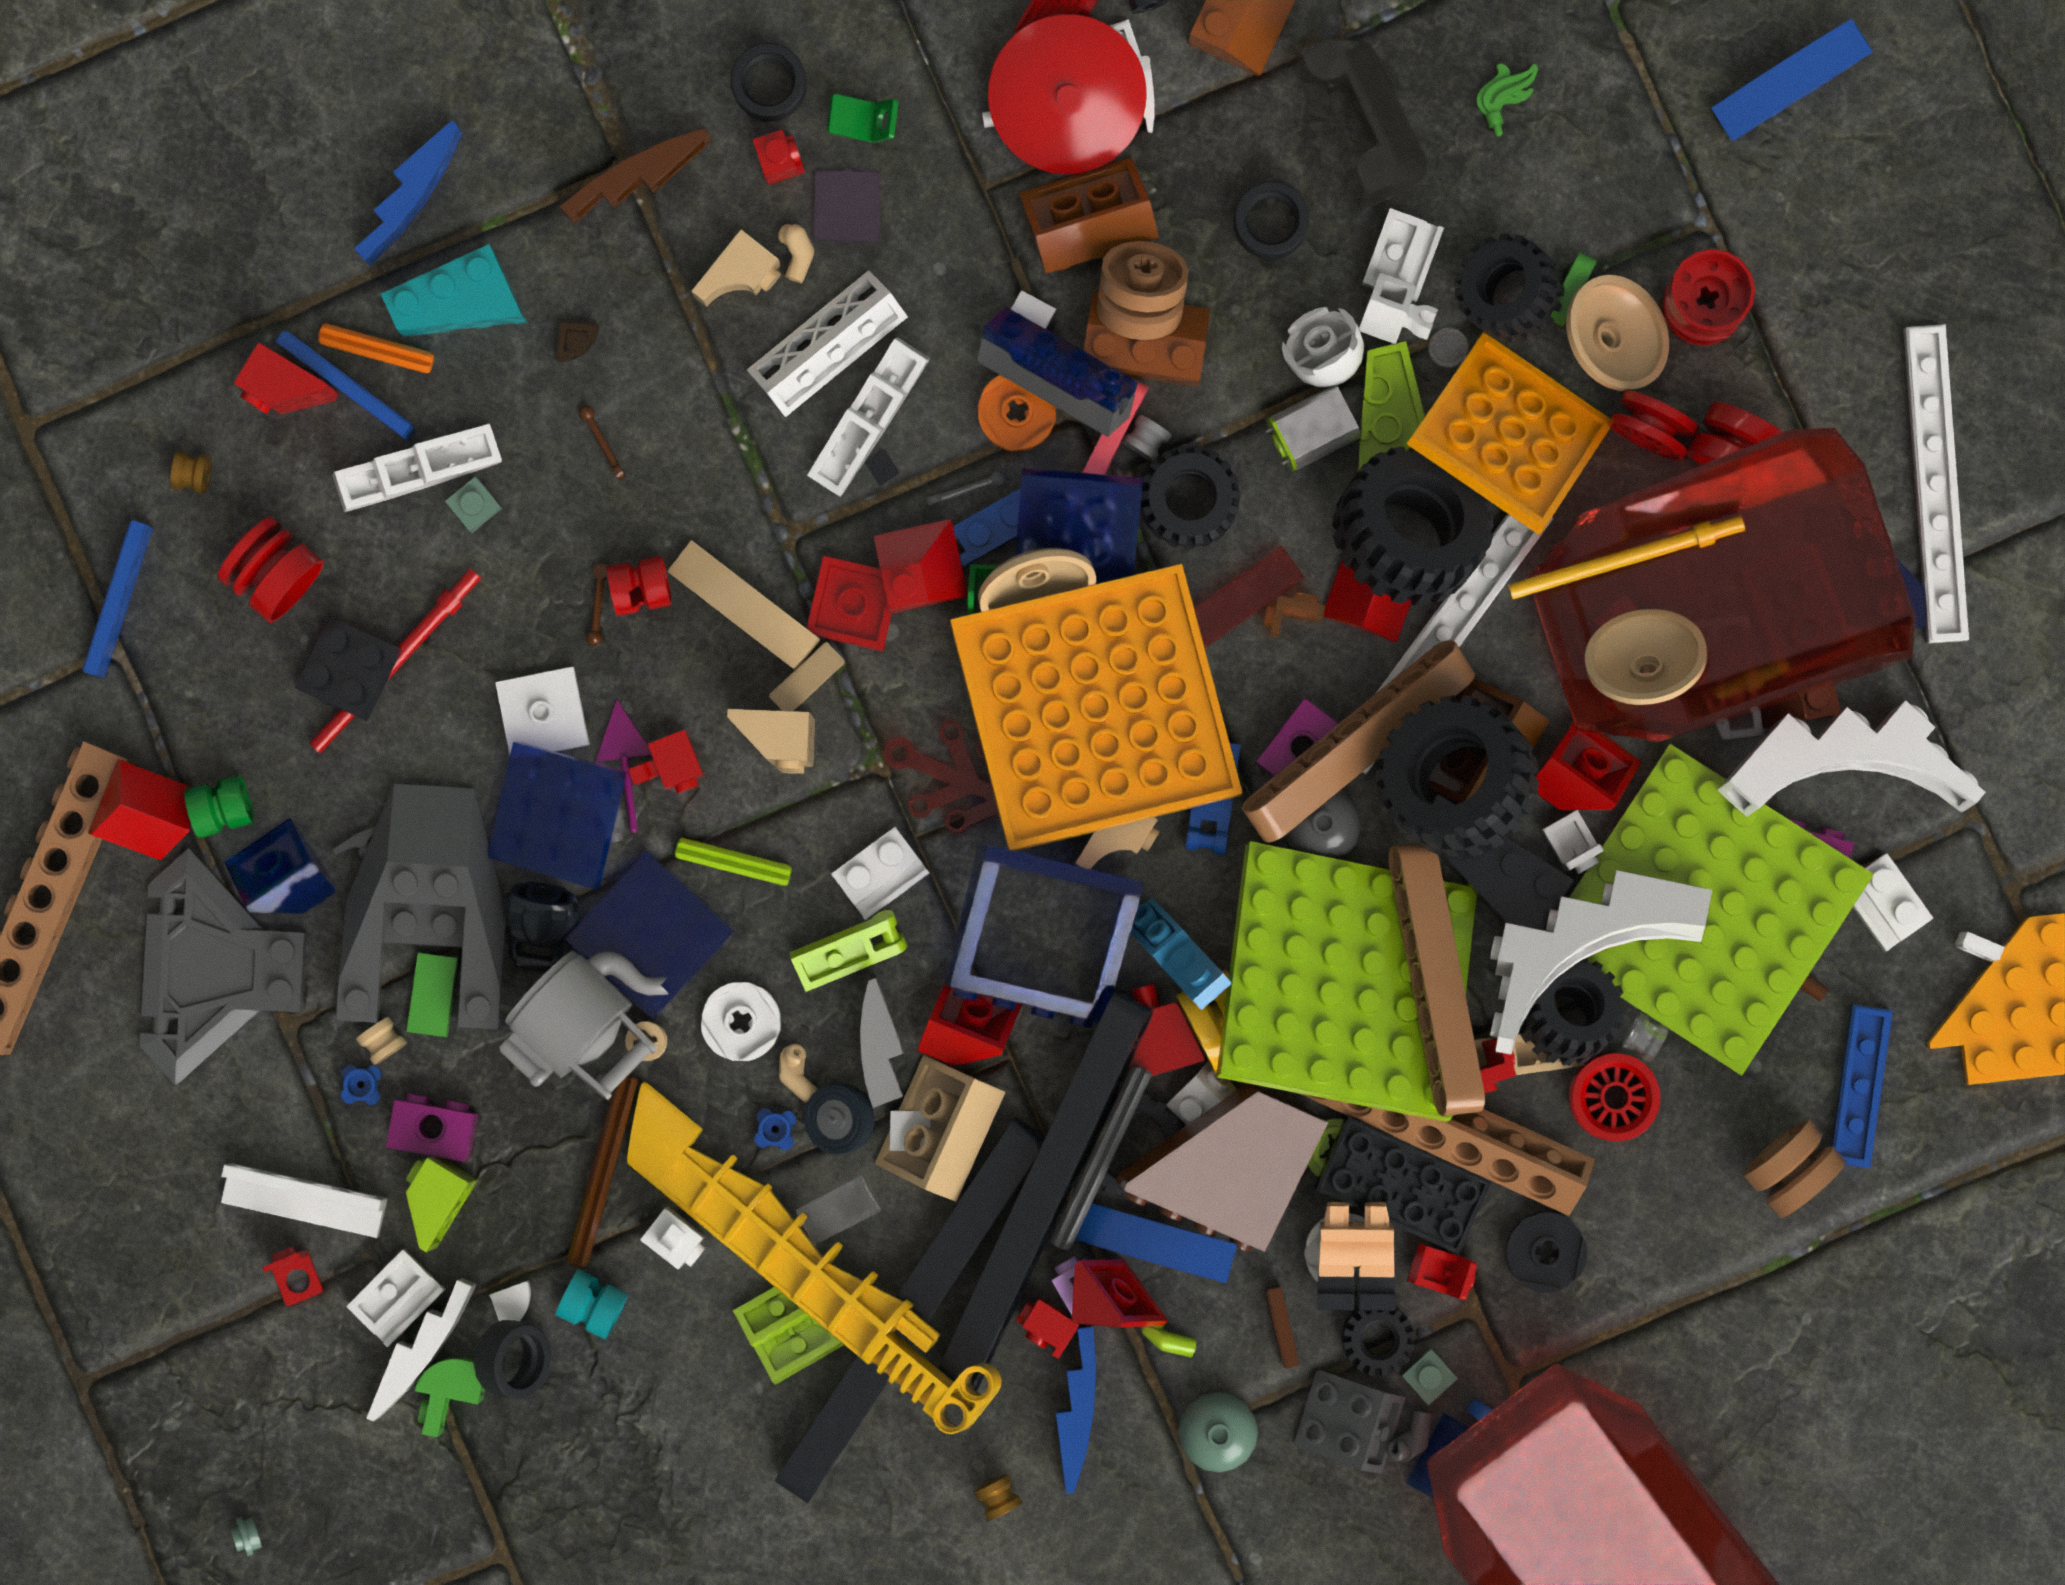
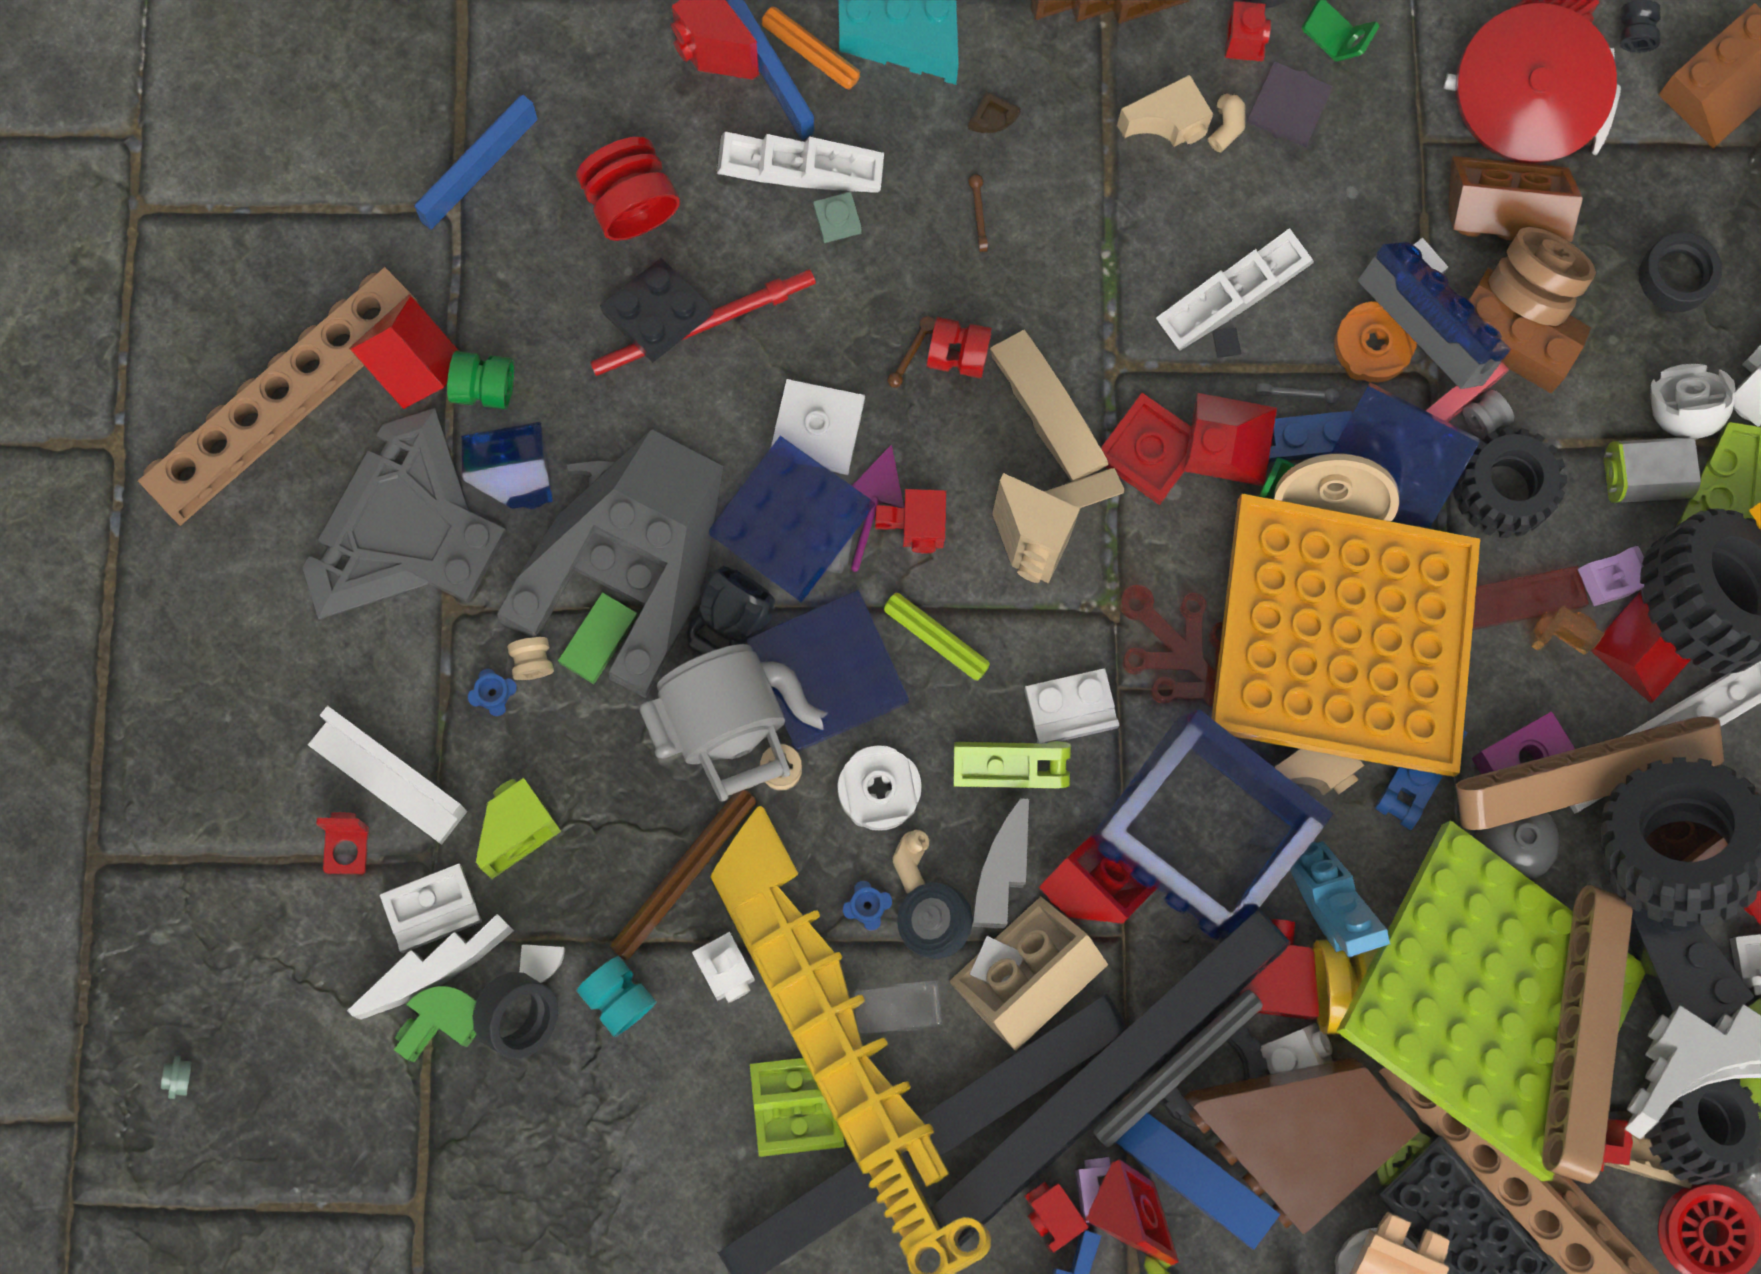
camera: 15 degrees right, 10 degrees down
pearl gold wheel [170,450,212,494] -> none
magenta brick [386,1093,478,1162] -> none
white fence [747,270,908,417] -> none
none -> lavender bracket [1578,546,1644,606]

